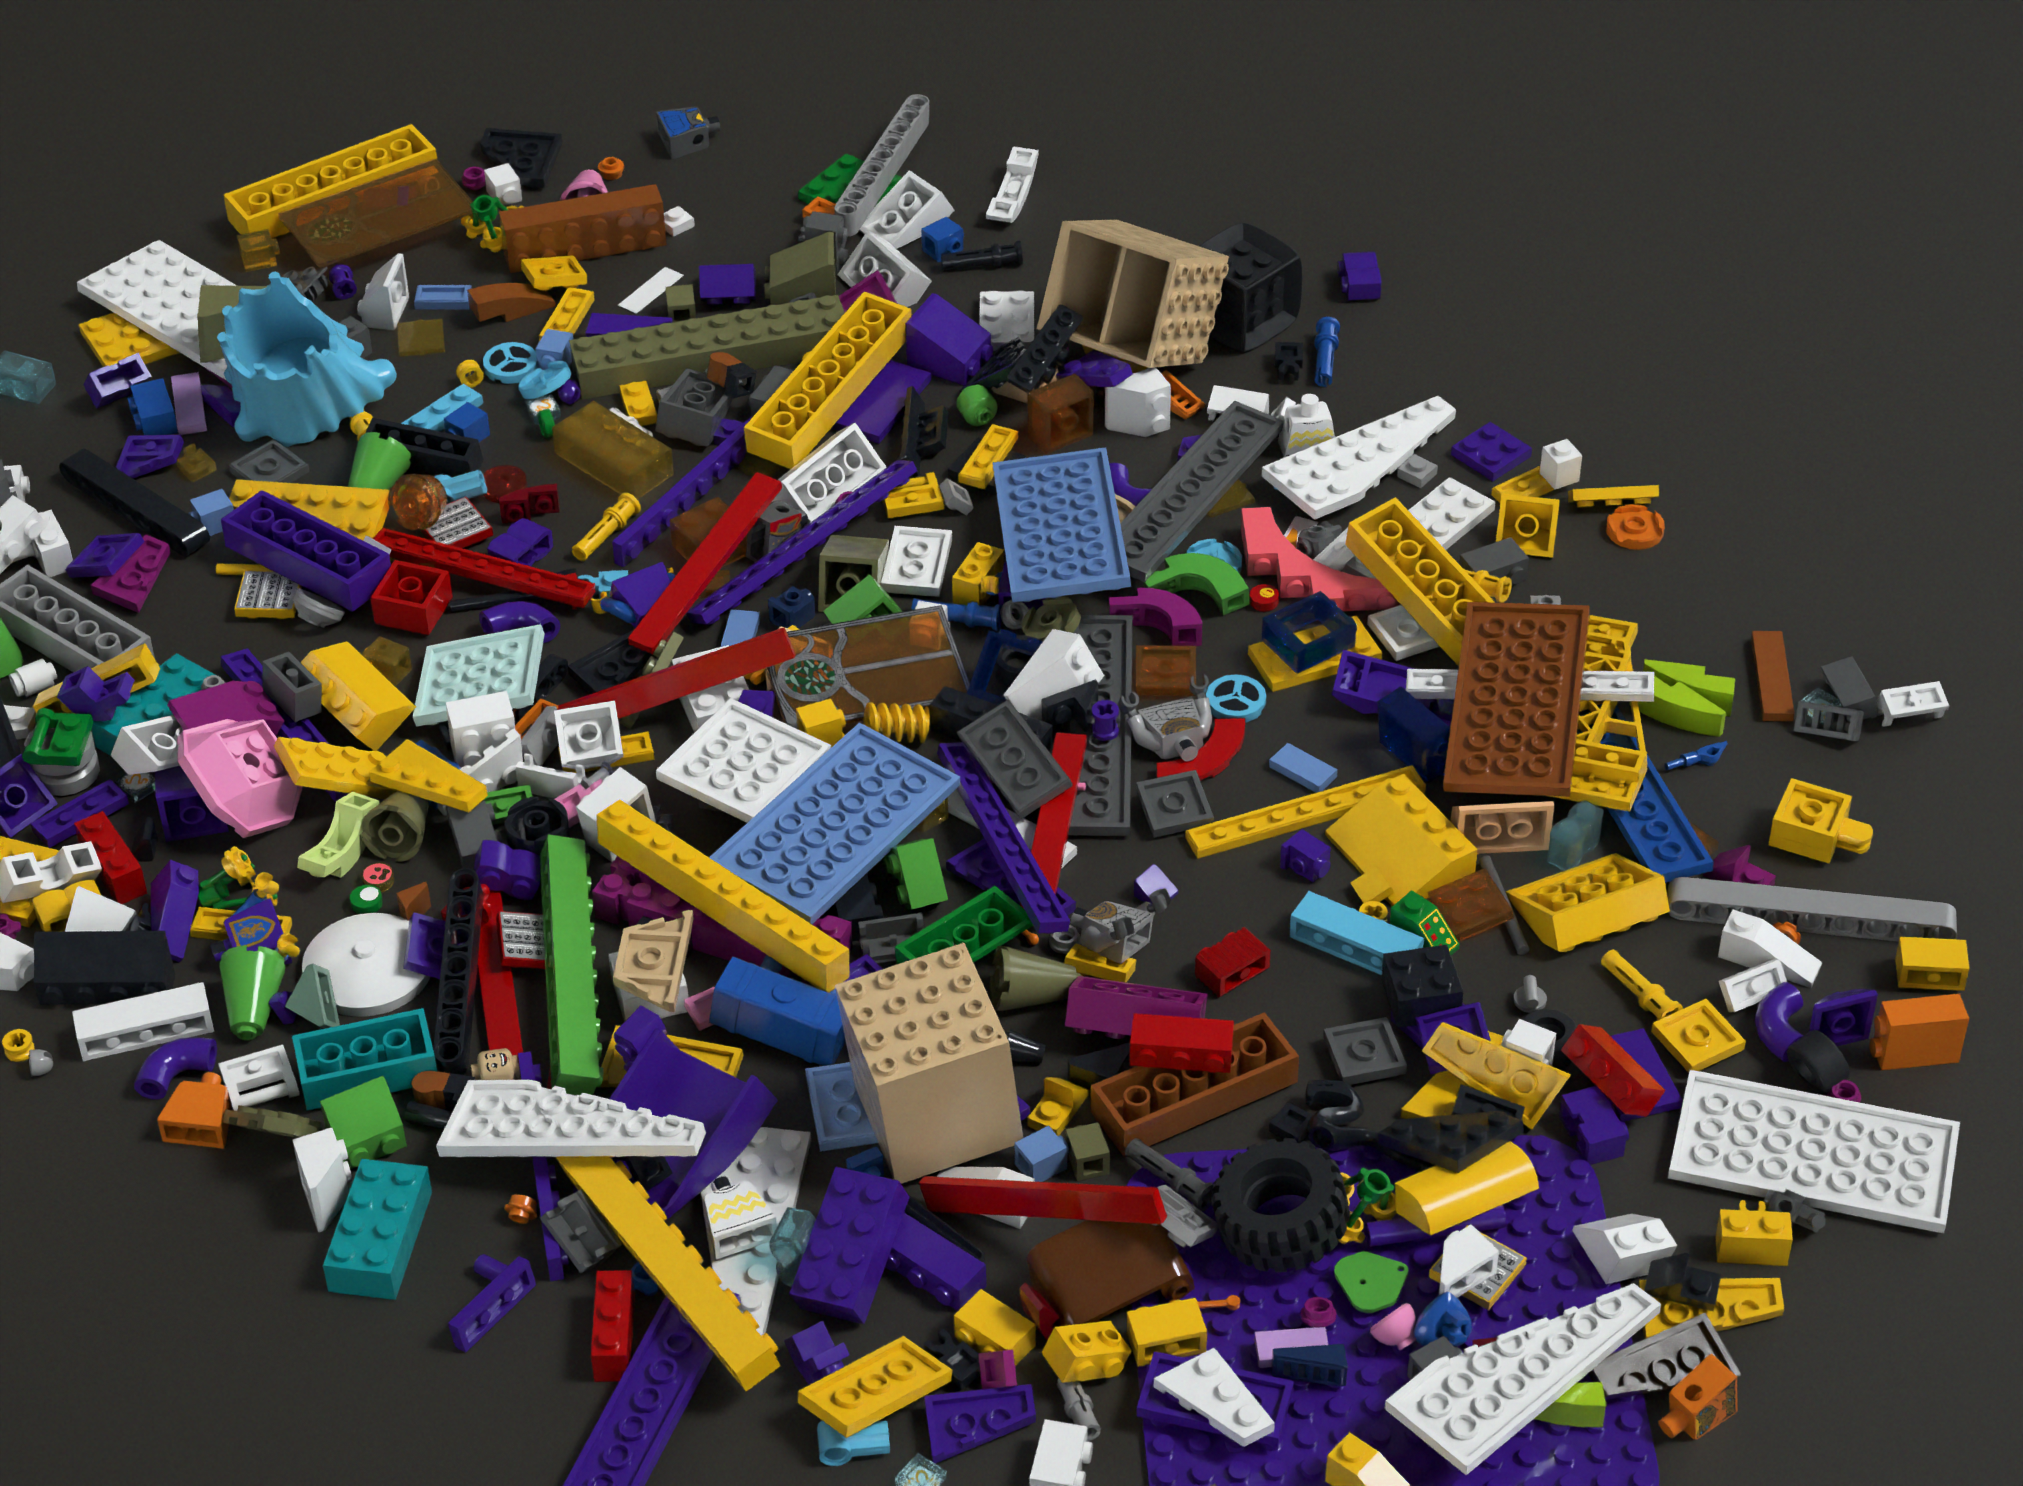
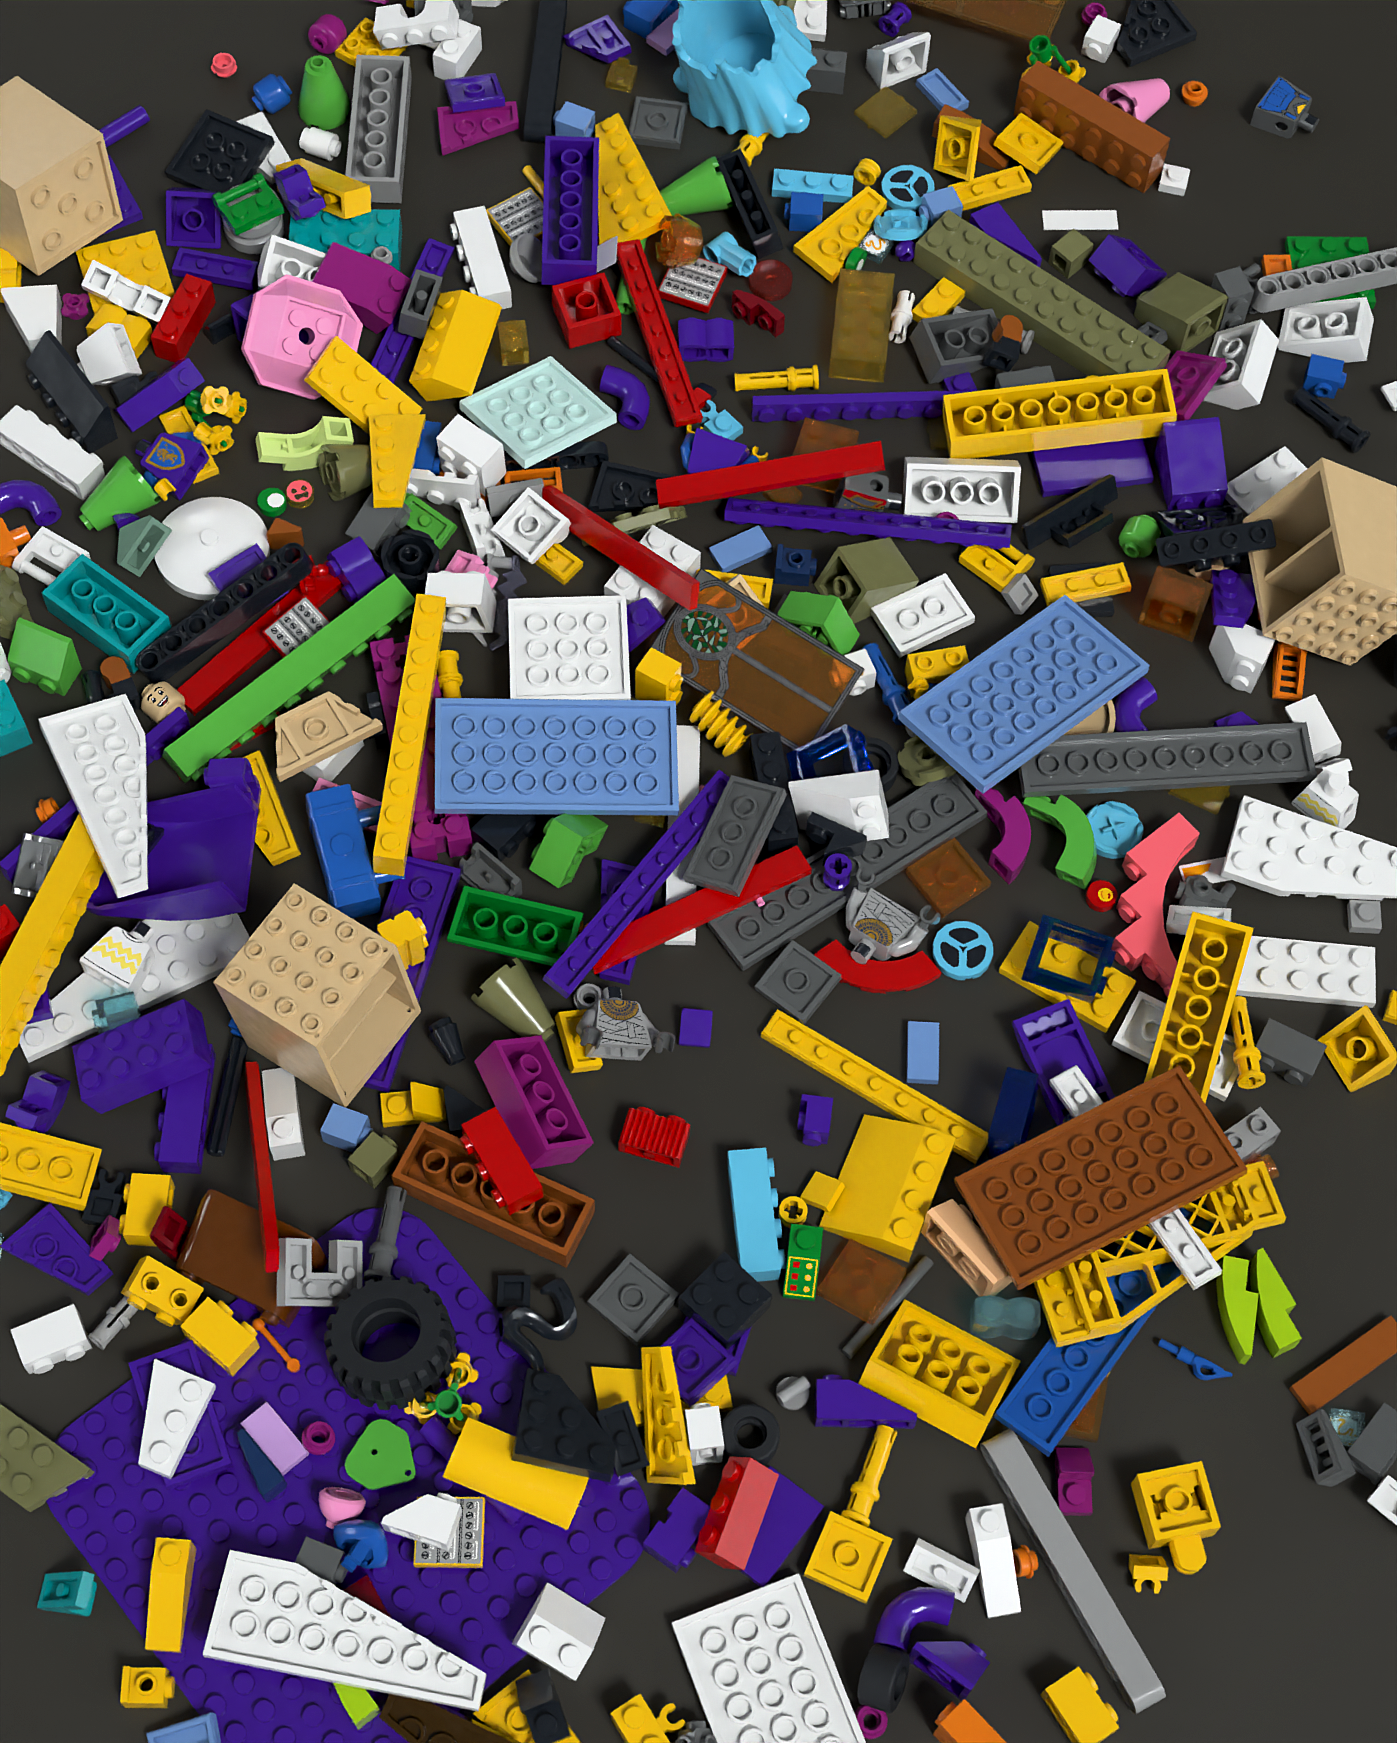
camera: 50 degrees right, 20 degrees up
none -> white brick [450,206,512,309]
none -> yellow wing [793,186,887,283]
none -> dark purple slope [815,1375,917,1429]
none -> yellow slope [934,116,982,181]
none -> yellow tile [1128,1554,1168,1593]

